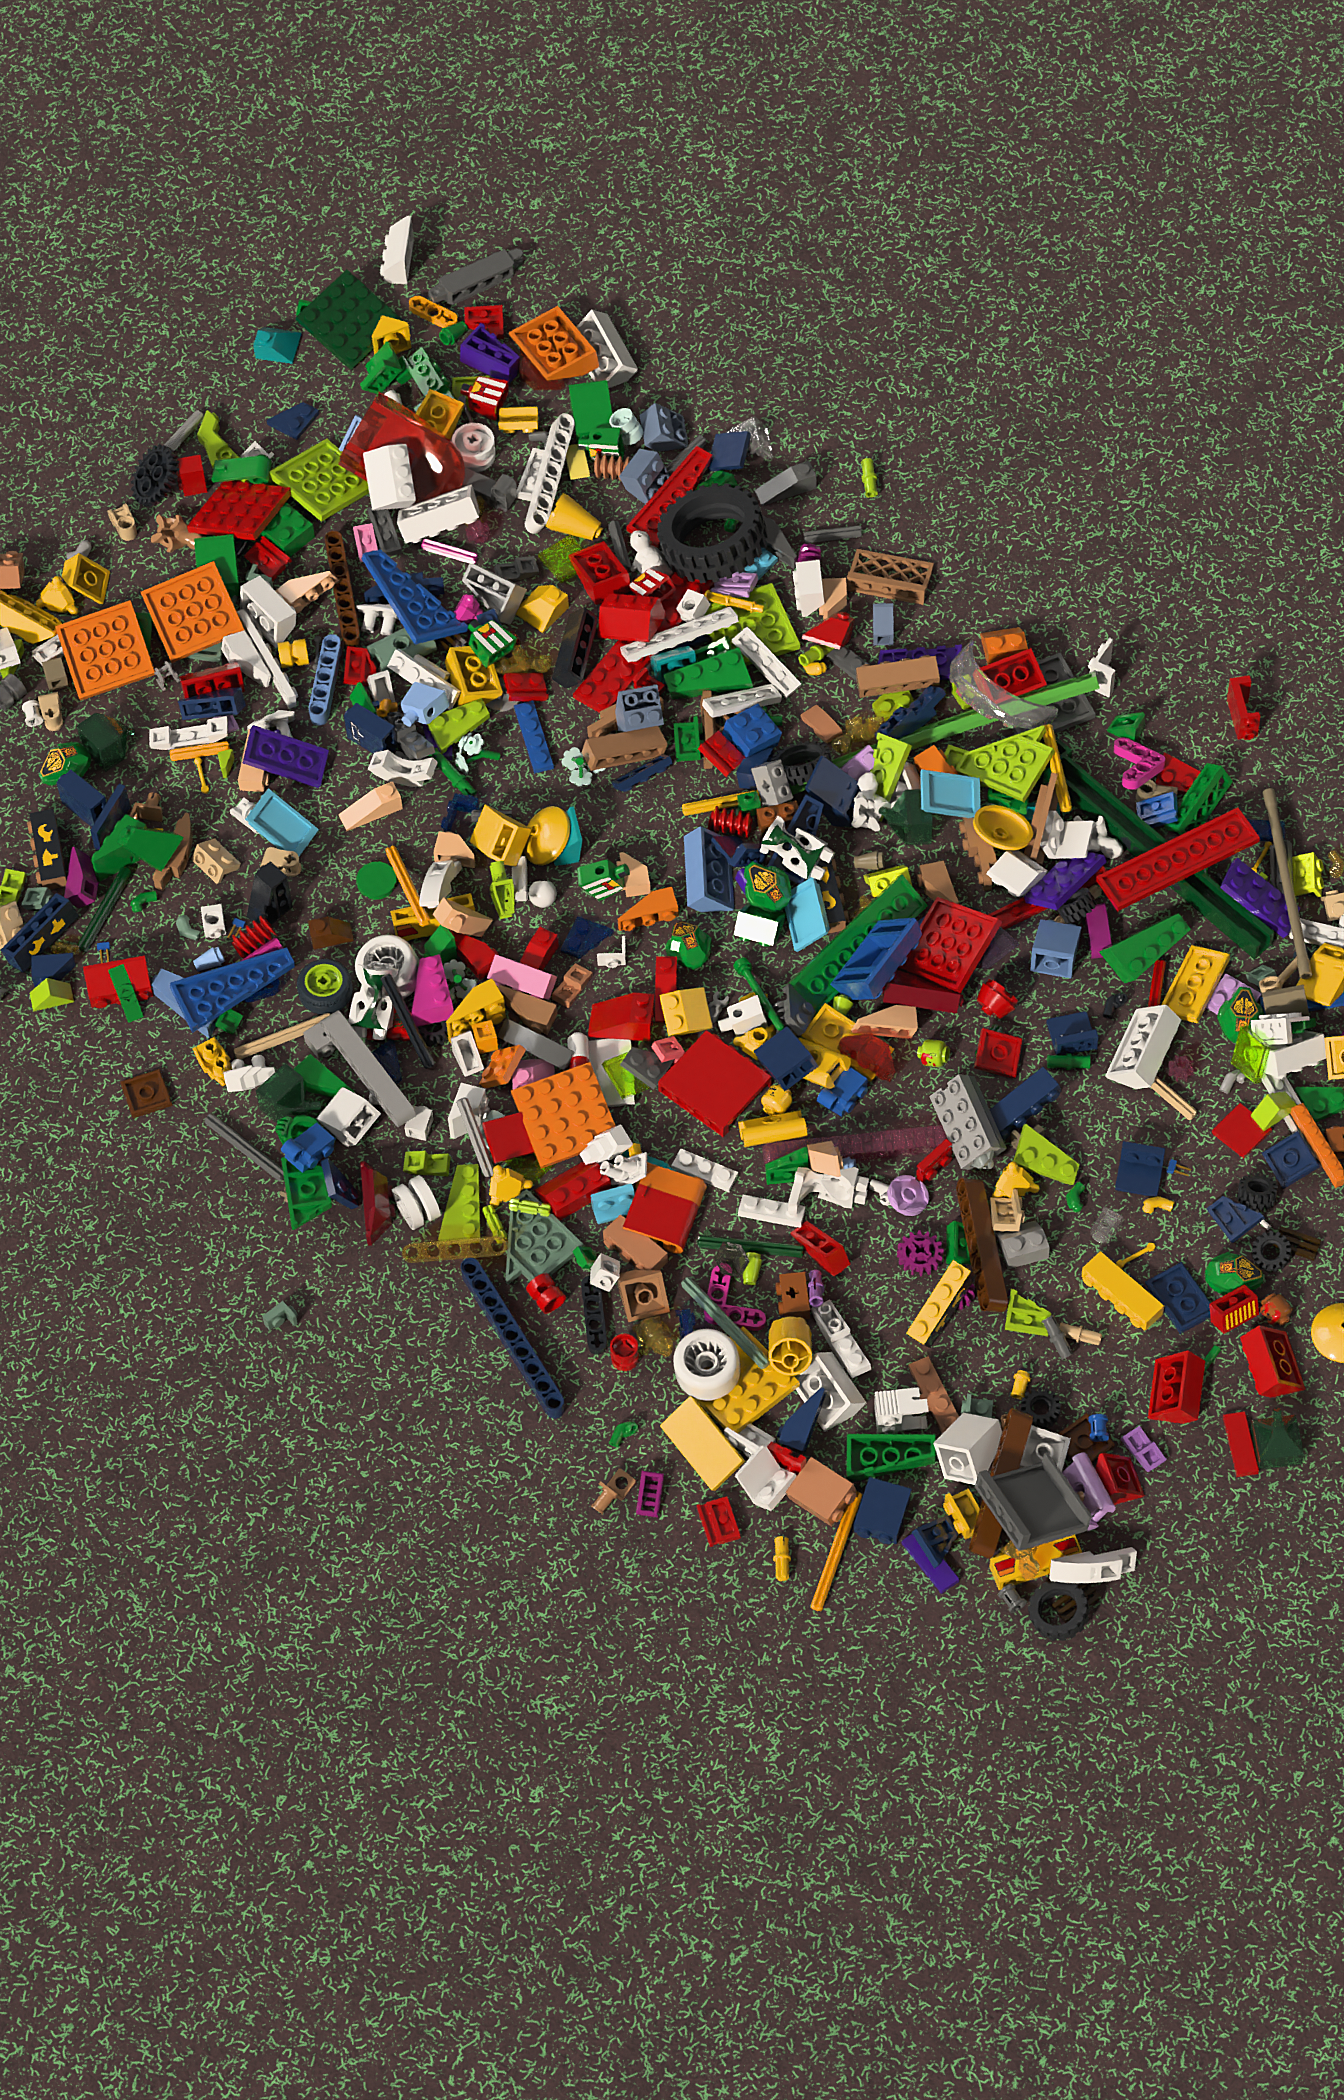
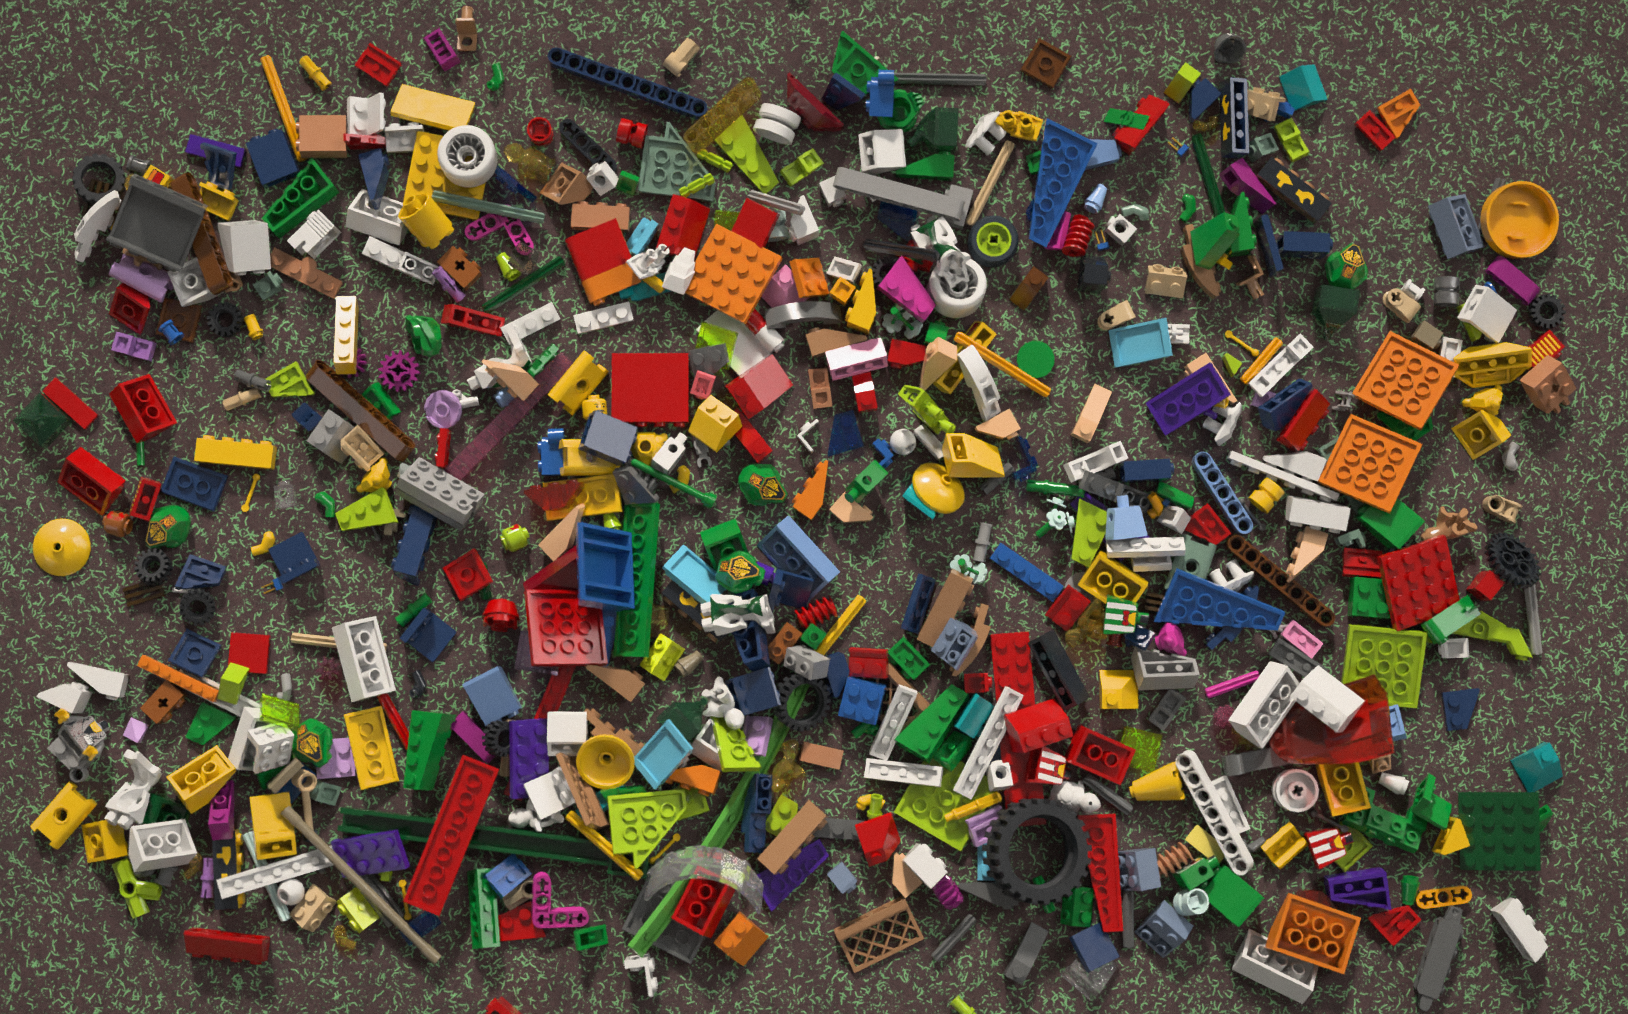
camera: 135 degrees right, 25 degrees up
yellow rock [489,1165,533,1208] -> none
none -> dark blue bracket [292,402,322,431]
none -> green helmet [405,315,442,357]
none -> tan piece [663,38,700,77]
none -> blue bracket [872,438,894,469]
none -> light grey pin [973,522,992,562]

